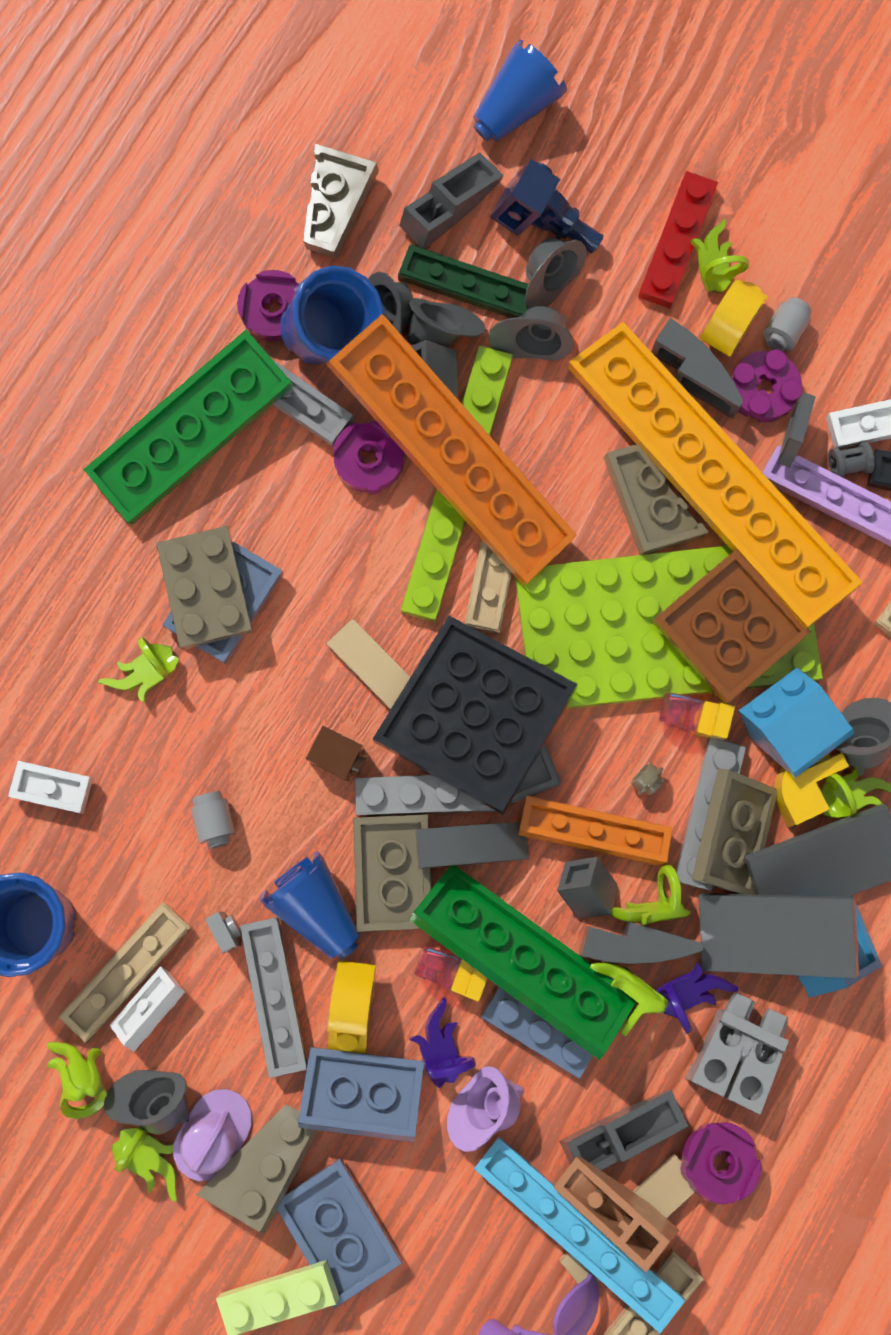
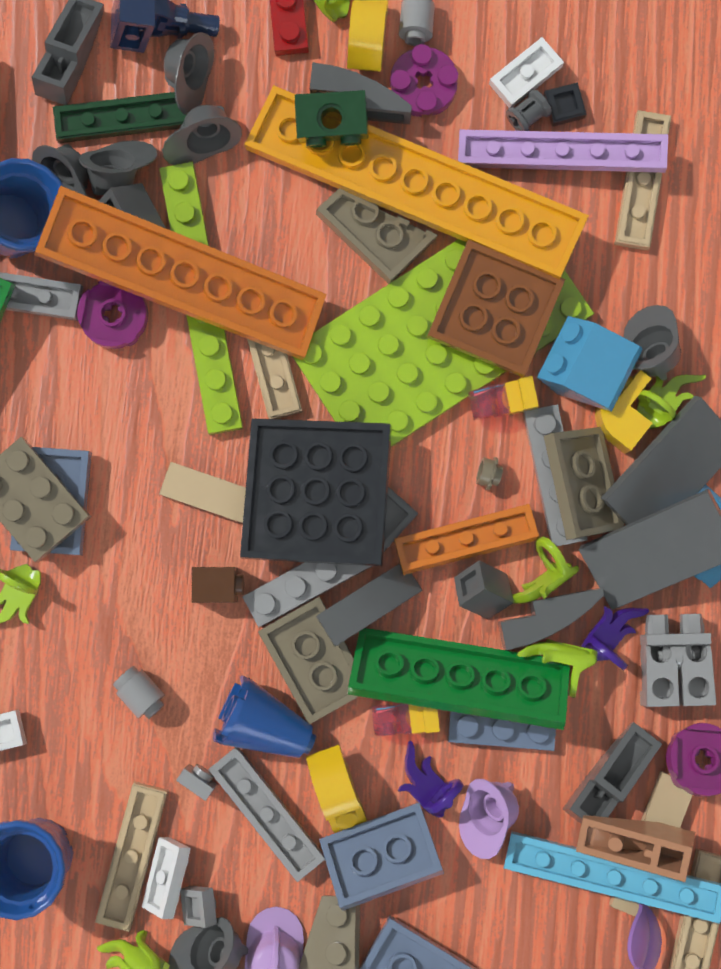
camera: 20 degrees left, 5 degrees up
dark grey tile [777,392,816,468] -> none
none -> light grey plate [180,886,217,928]
none -> dark green brick [294,90,369,148]

